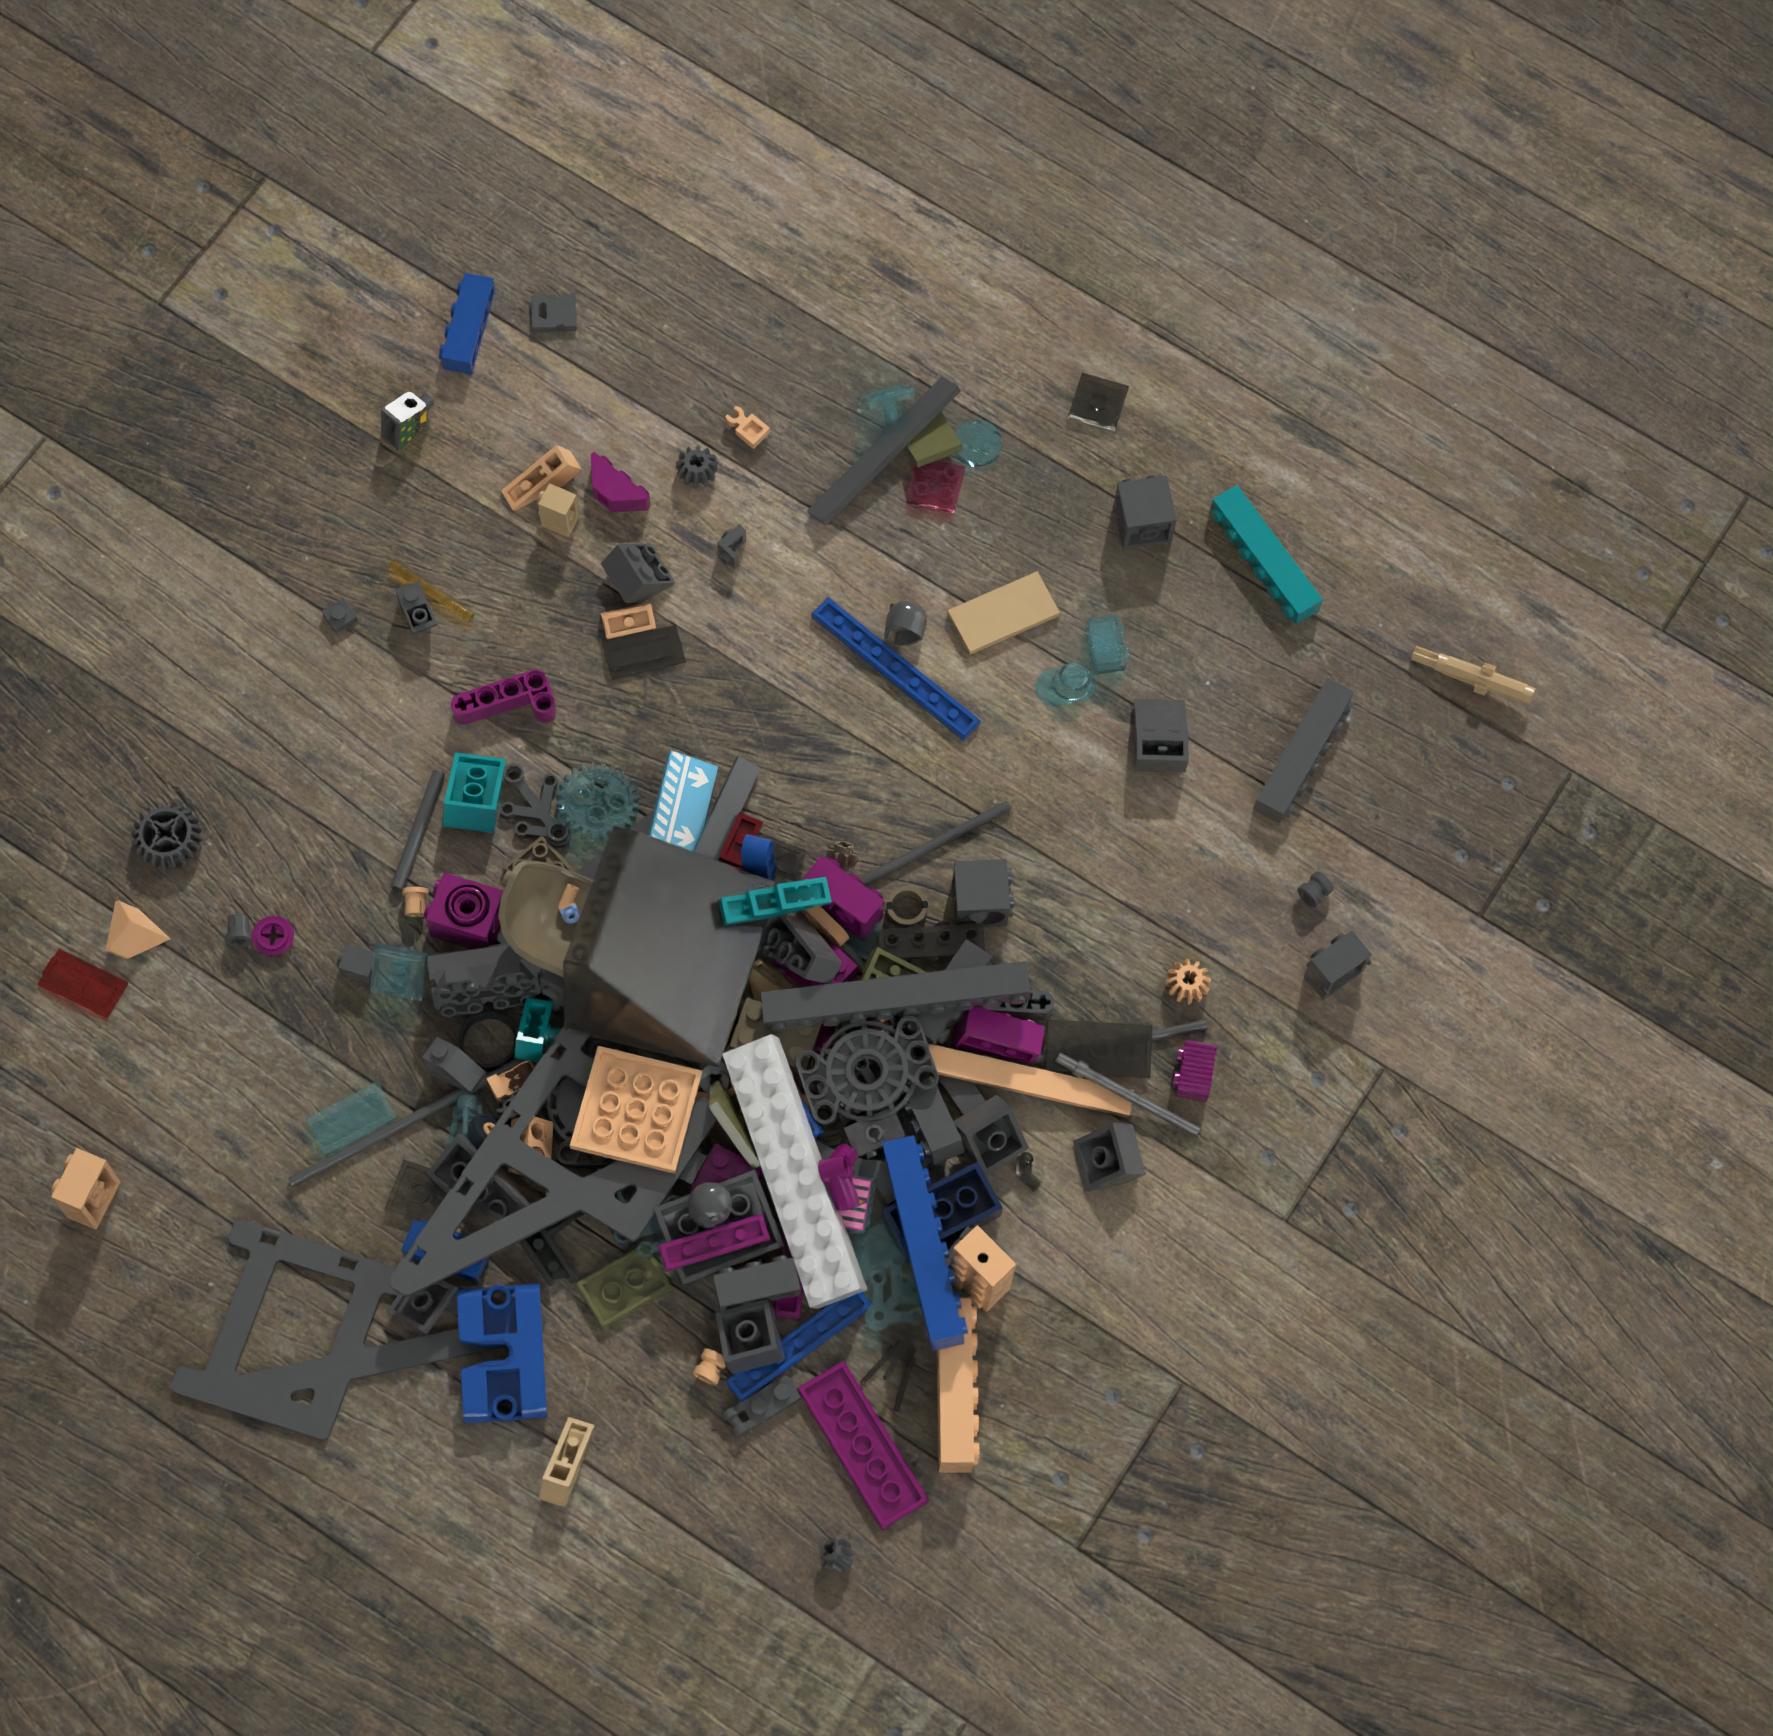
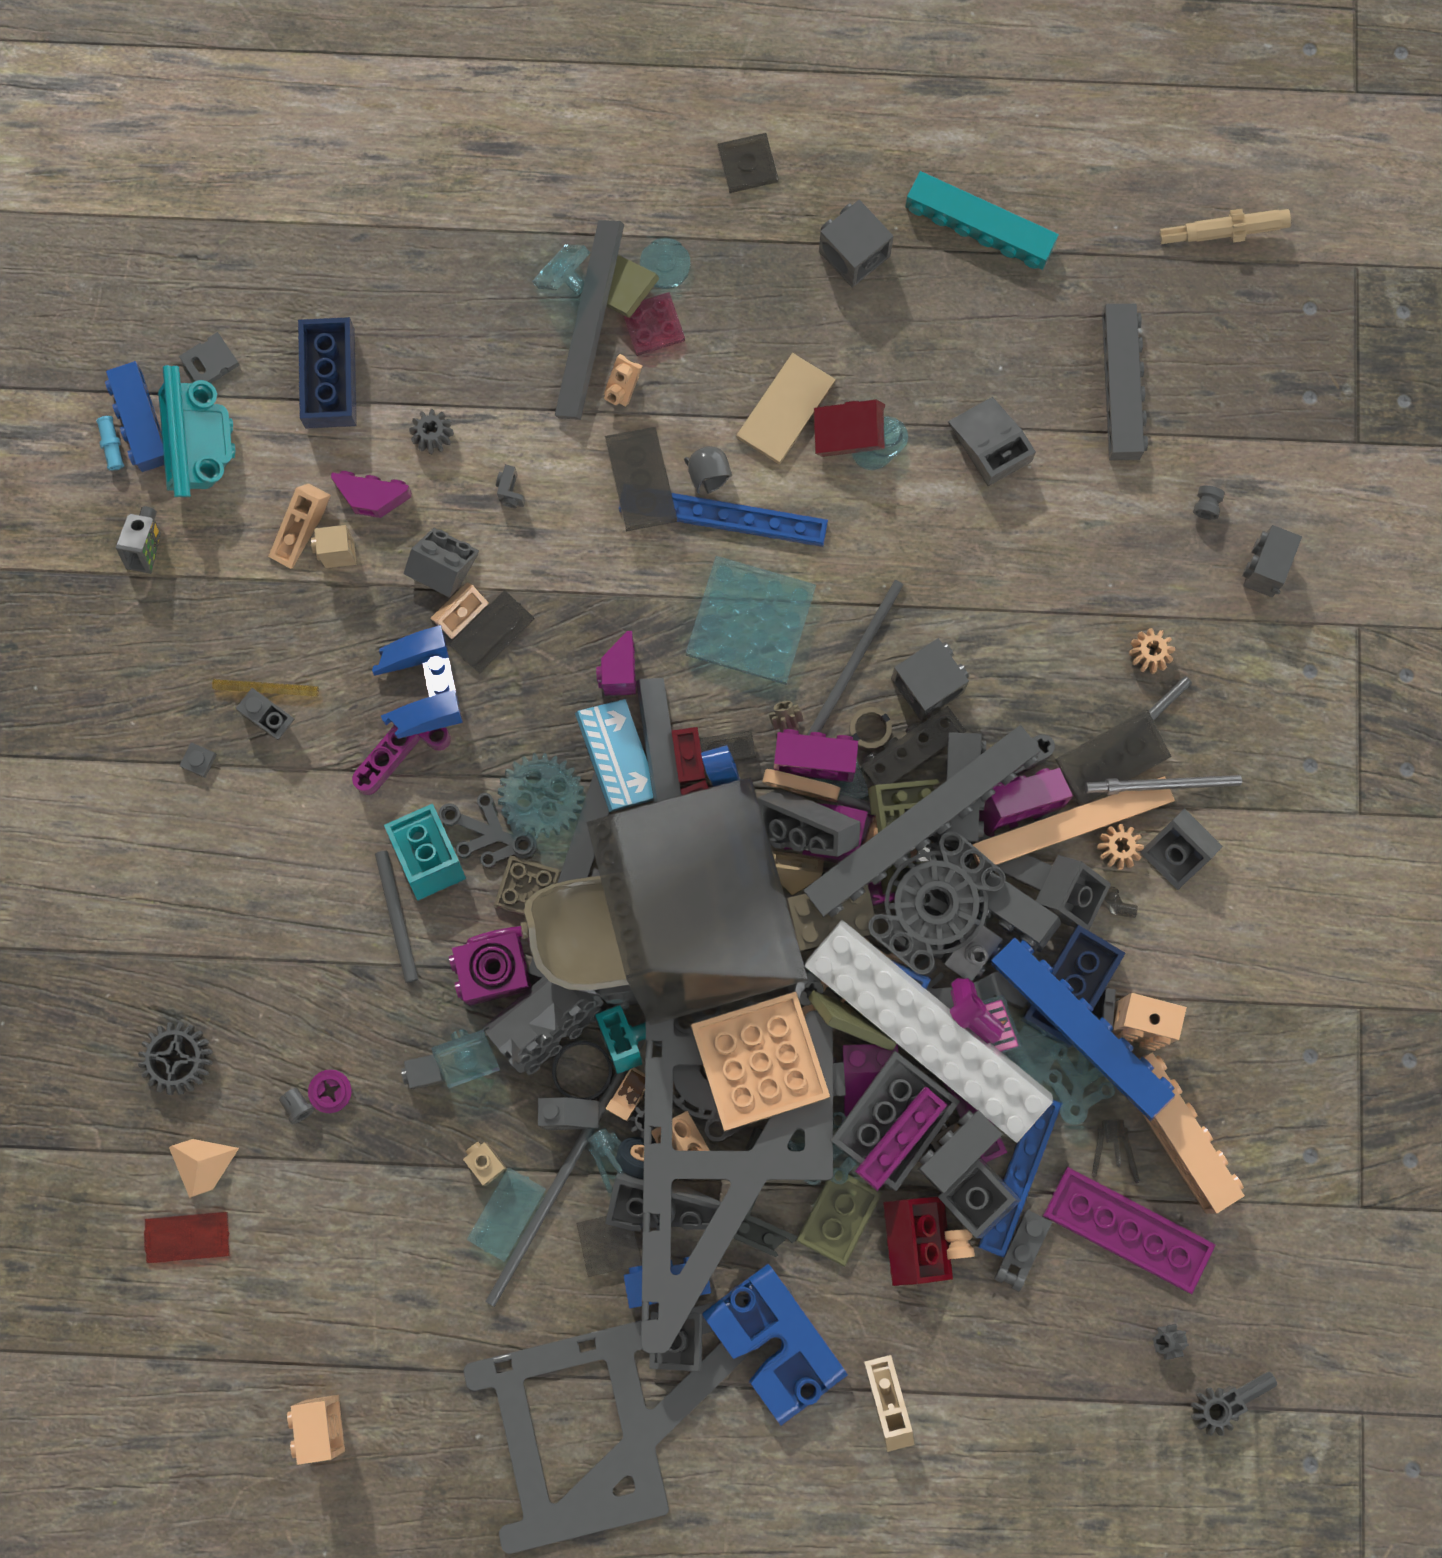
camera: 25 degrees left, 10 degrees up
light nougat bush [402,887,429,917] -> none
arm [558,884,580,924] -> none
dark grey helmet [688,1182,732,1229] -> none
teal slope [718,877,832,926] -> none
light nougat plate [725,406,770,449] -> none
clear light blue brick [1086,615,1130,675] -> none
magenta brick [1172,1040,1217,1102] -> none
none -> medium azure pin [96,416,124,470]
none -> teal brick [158,365,236,497]
none -> dark blue brick [298,317,357,429]
none -> blue wedge [372,625,463,739]
none -> tan brick [463,1142,507,1186]
none -> magenta slope [596,631,636,696]
none -> light nougat hips [603,354,643,407]
none -> clear smoke tile [605,427,677,532]
none -> clear light blue plate [686,556,816,685]
none -> dark red container [814,399,885,457]
none -> dark red slope [883,1197,953,1286]
none -> light nougat gear [1097,824,1144,870]
none -> dark grey gear [1191,1372,1277,1436]

